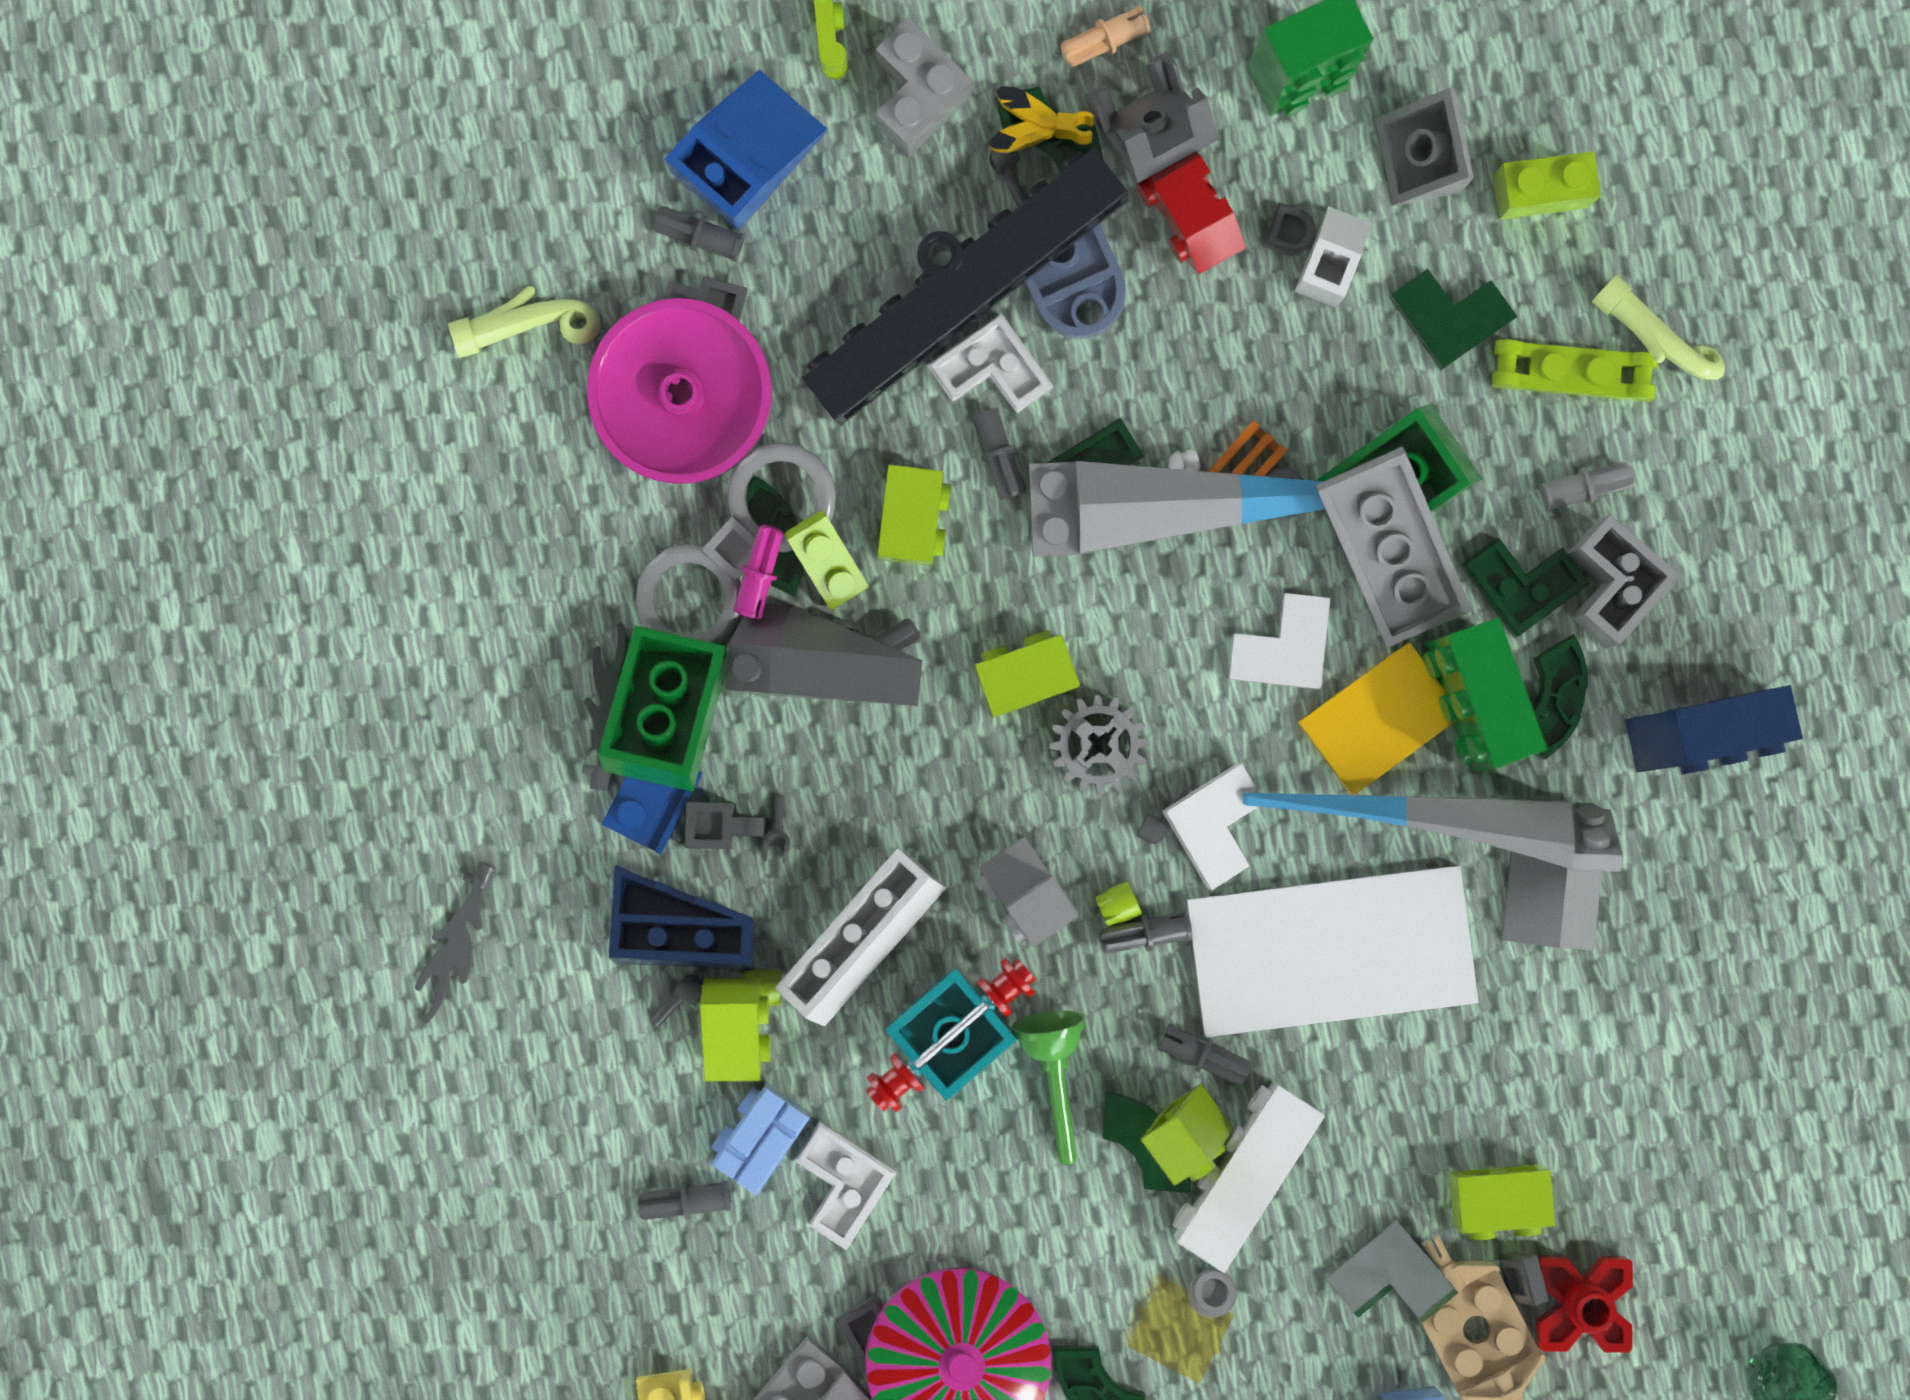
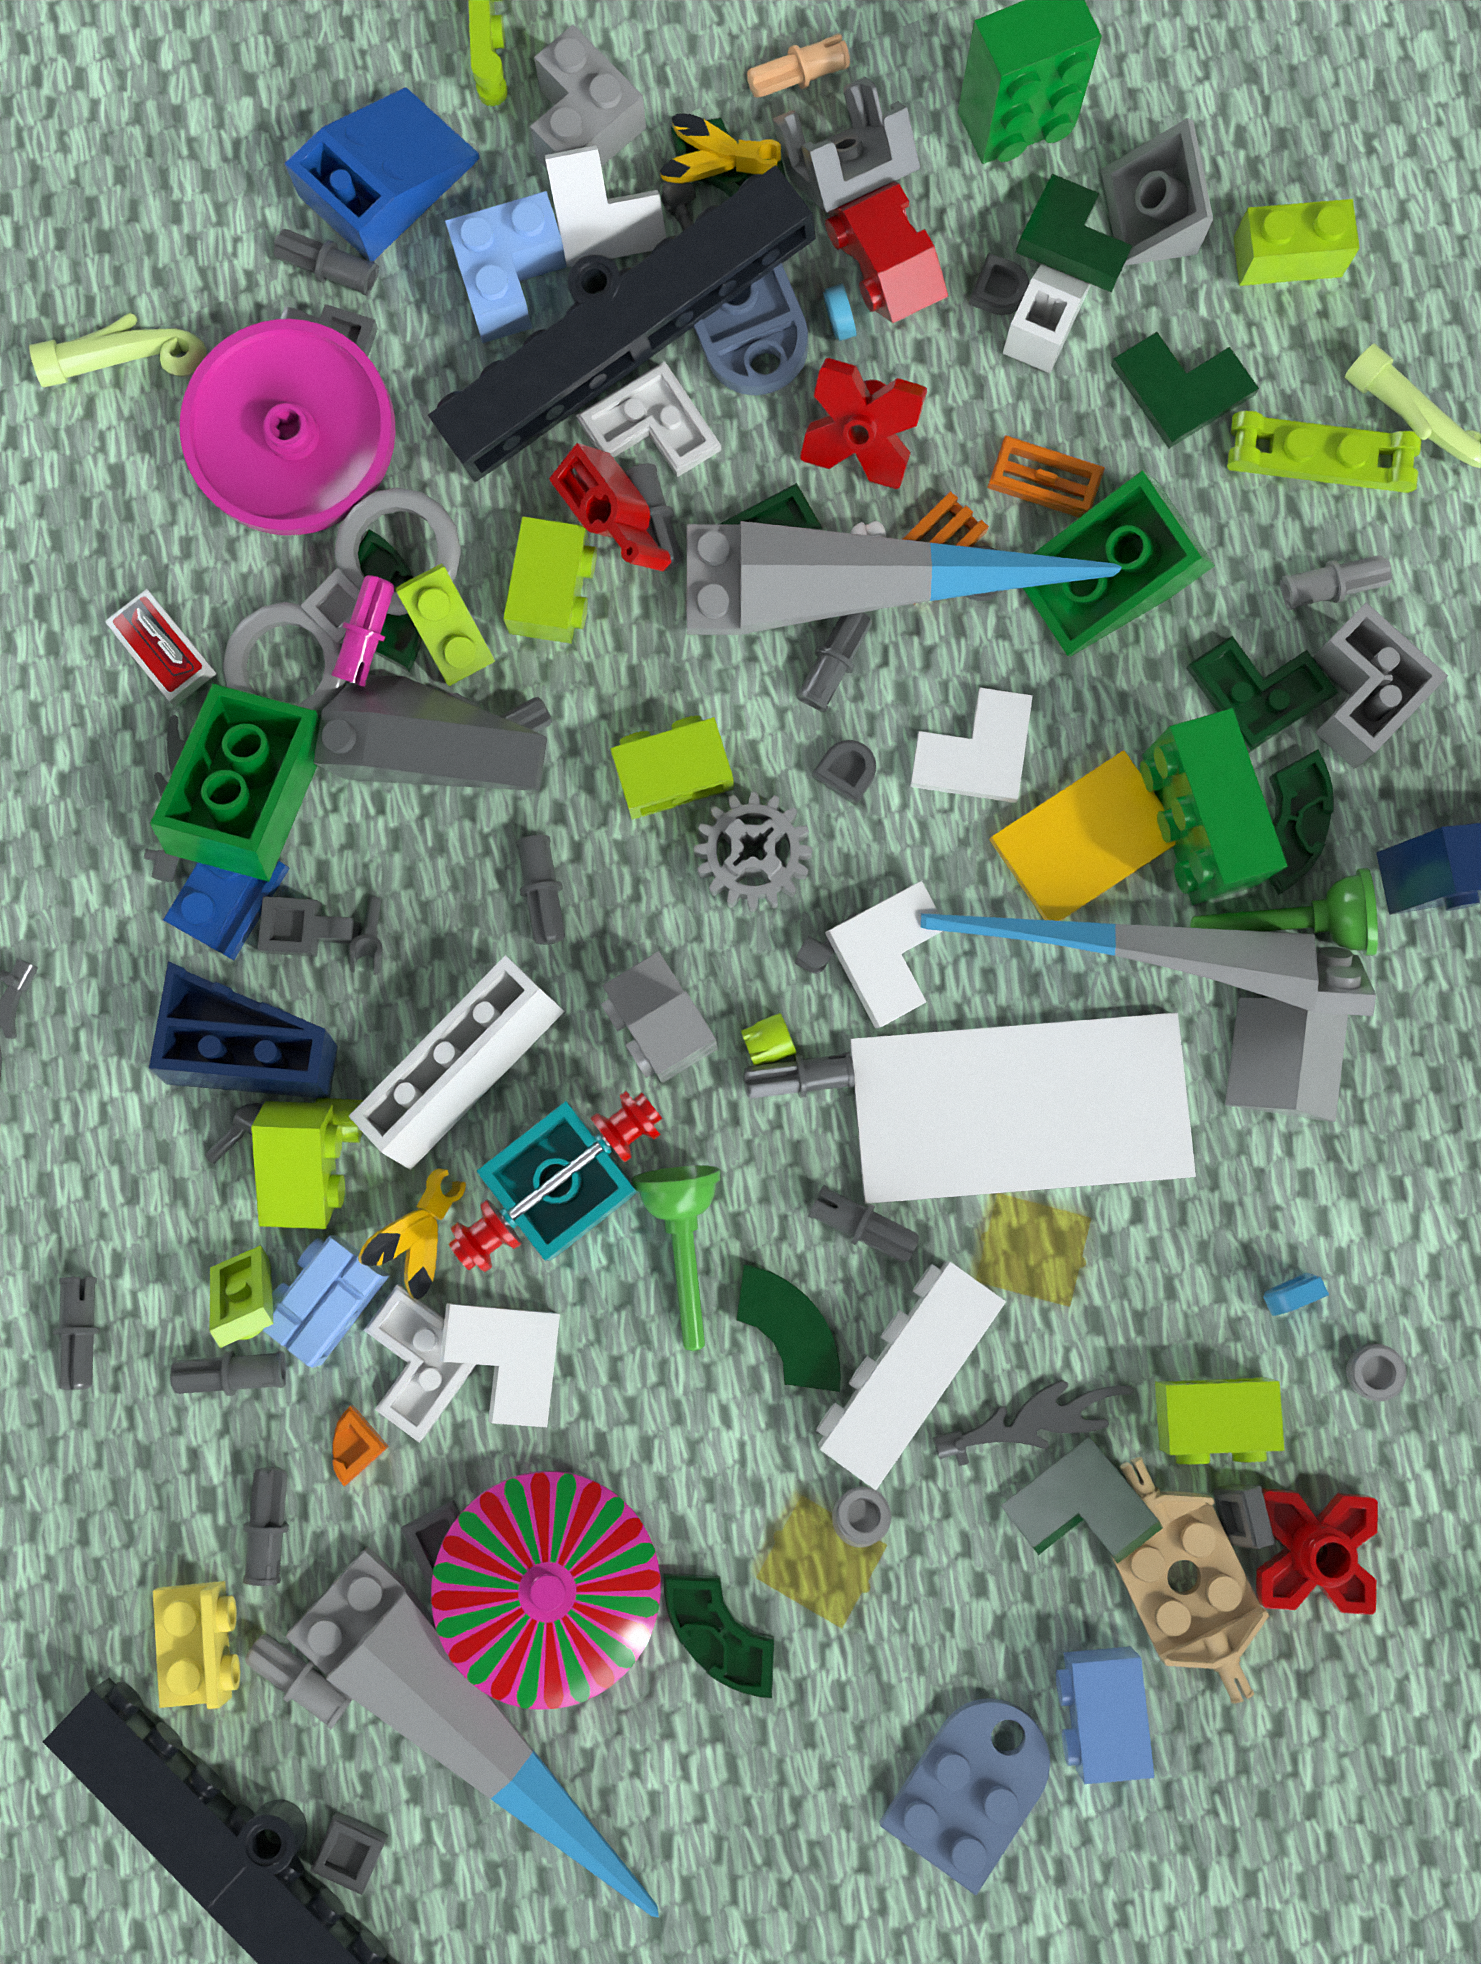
camera: 10 degrees right, 5 degrees down
lime brick [1141,1083,1234,1186] -> none
light grey plate [1315,447,1472,648] -> none
none -> dark grey axle [53,1277,100,1390]
none -> slope [105,589,217,707]
none -> lime plate [209,1245,273,1348]
none -> dark grey axle [243,1467,289,1586]
none -> orange tile [332,1405,389,1487]
none -> yellow piece [358,1168,466,1300]
none -> white tile [440,1303,560,1427]
none -> light blue brick [445,191,567,343]
none -> dark grey axle [516,835,565,945]
none -> white tile [545,145,667,267]
none -> red piece [549,443,671,571]
none -> dark grey axle [796,612,872,712]
none -> red plant [800,358,927,489]
none -> dark grey tile [812,740,876,805]
none -> medium azure tile [823,283,857,341]
none -> dark grey piece [933,1380,1134,1466]
none -> clear yellow piece [976,1193,1091,1307]
none -> orange tile [987,435,1105,518]
none -> dark green tile [1015,174,1133,292]
none -> bright green piece [1190,868,1378,956]
none -> dark azure tile [1263,1272,1329,1316]
none -> light grey tile [1346,1344,1407,1401]

